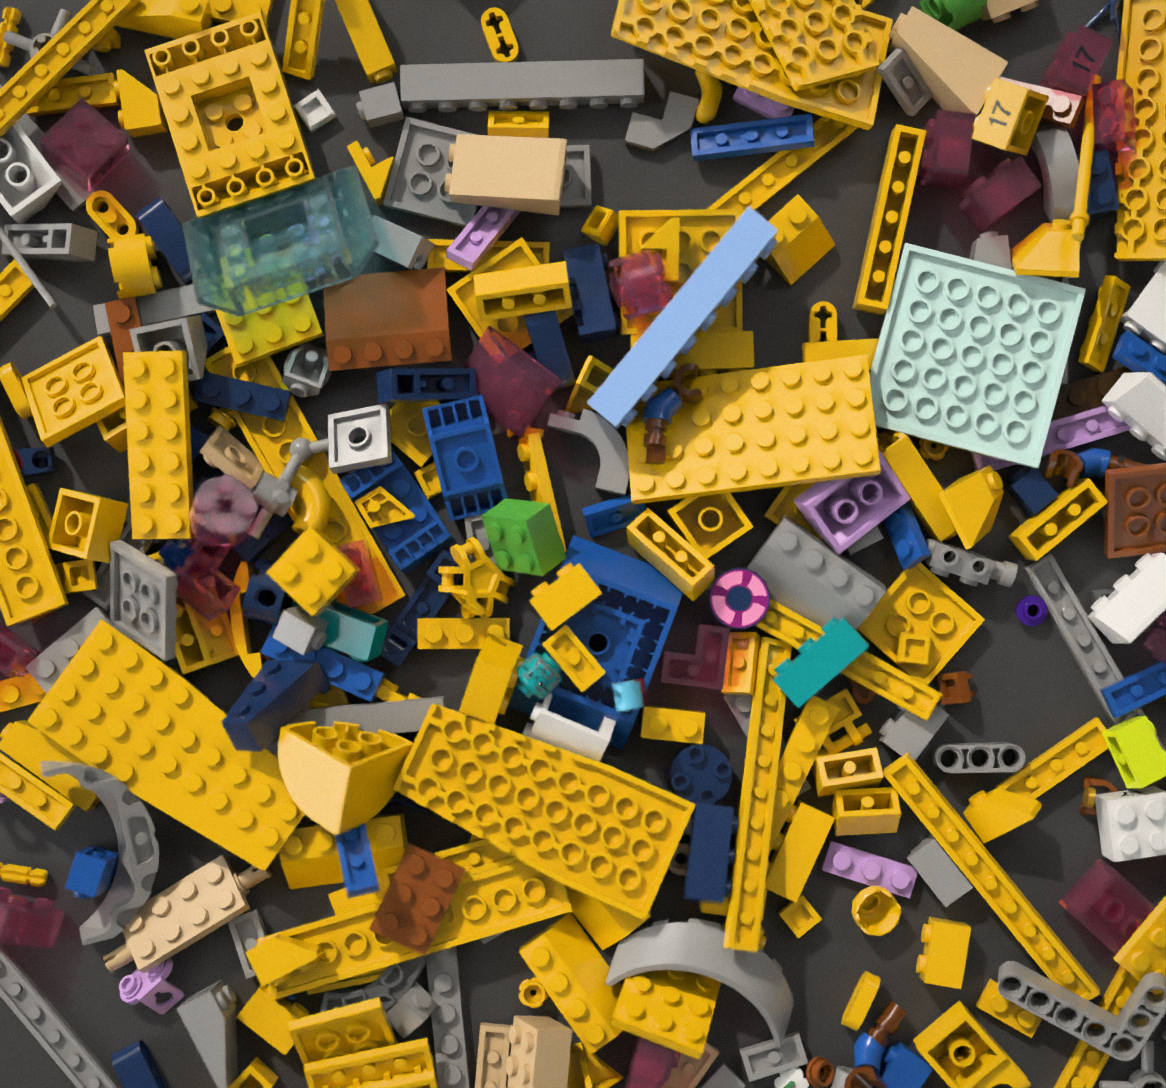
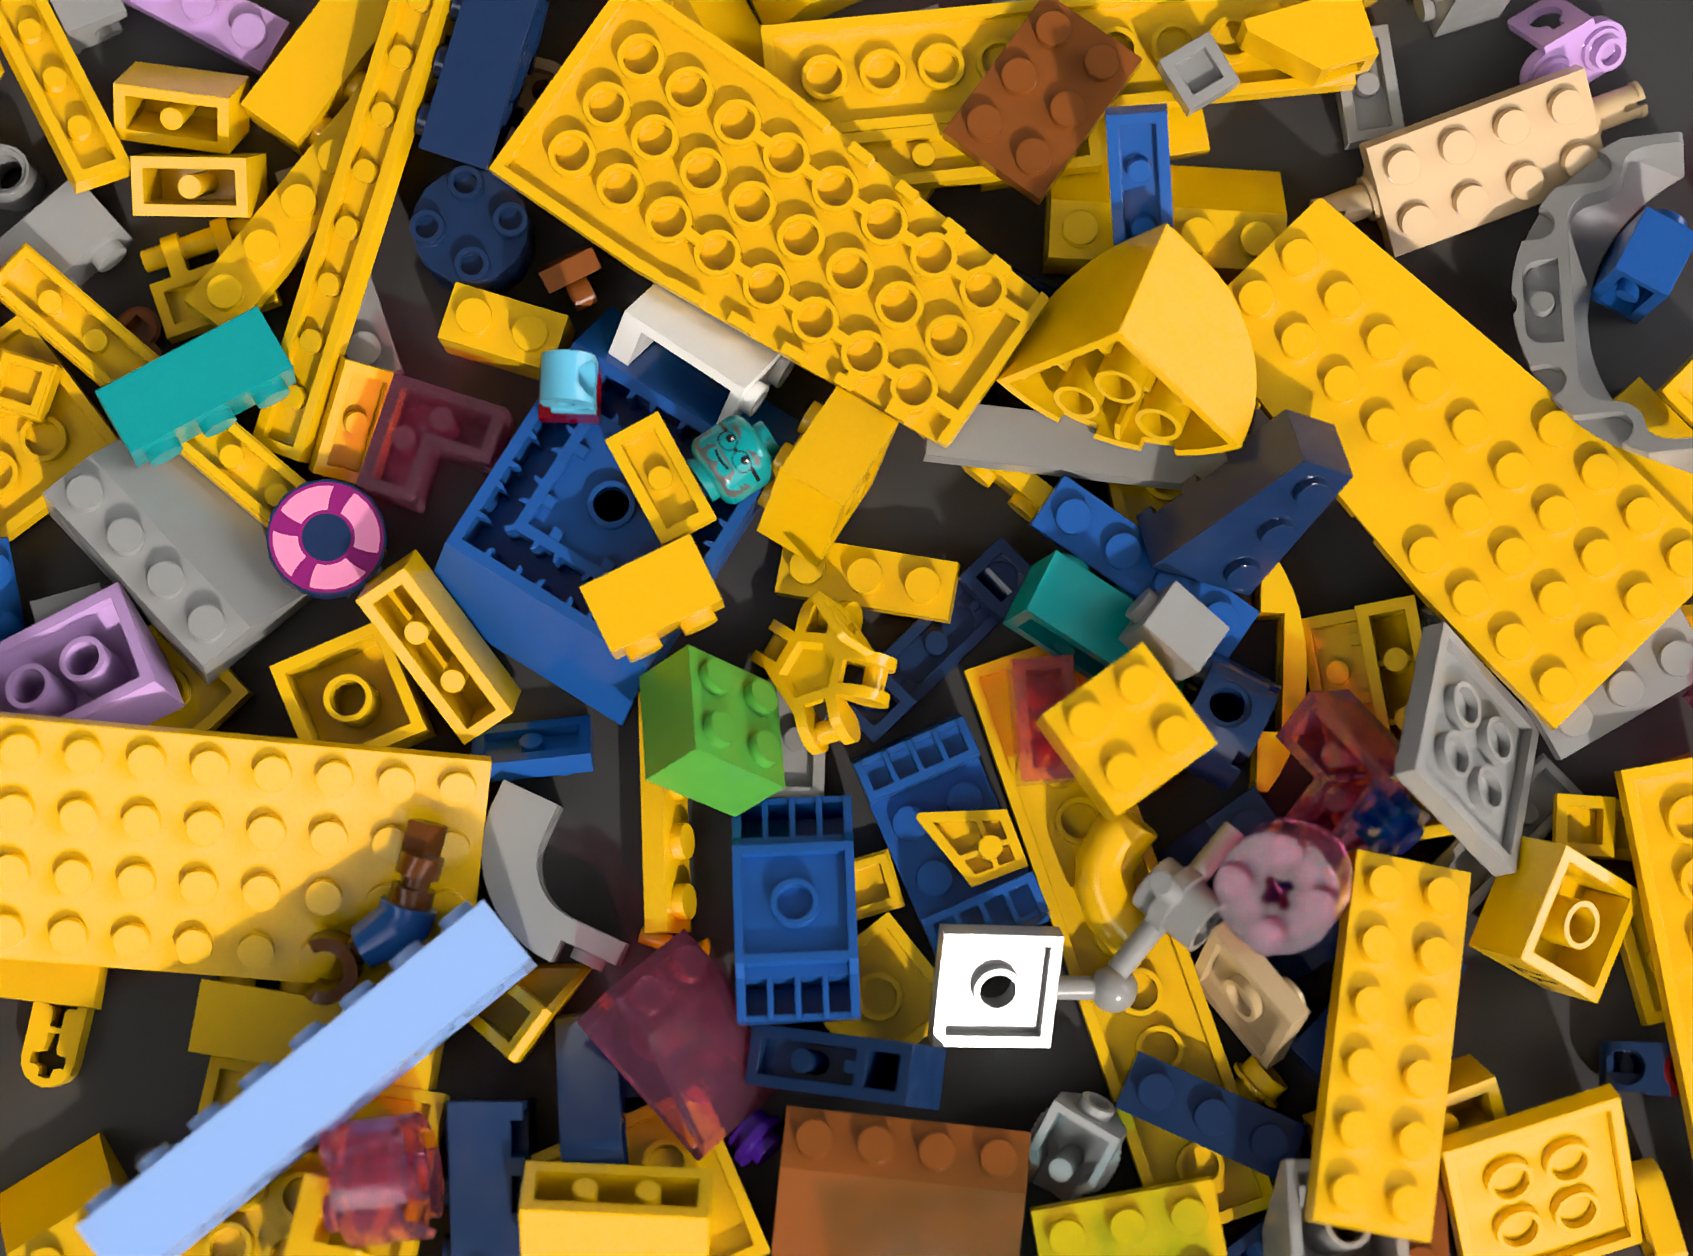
camera: 170 degrees left, 5 degrees down
none -> dark orange tile [536,243,602,312]
none -> dark purple plate [728,1109,784,1166]
none -> light grey plate [1156,31,1240,117]

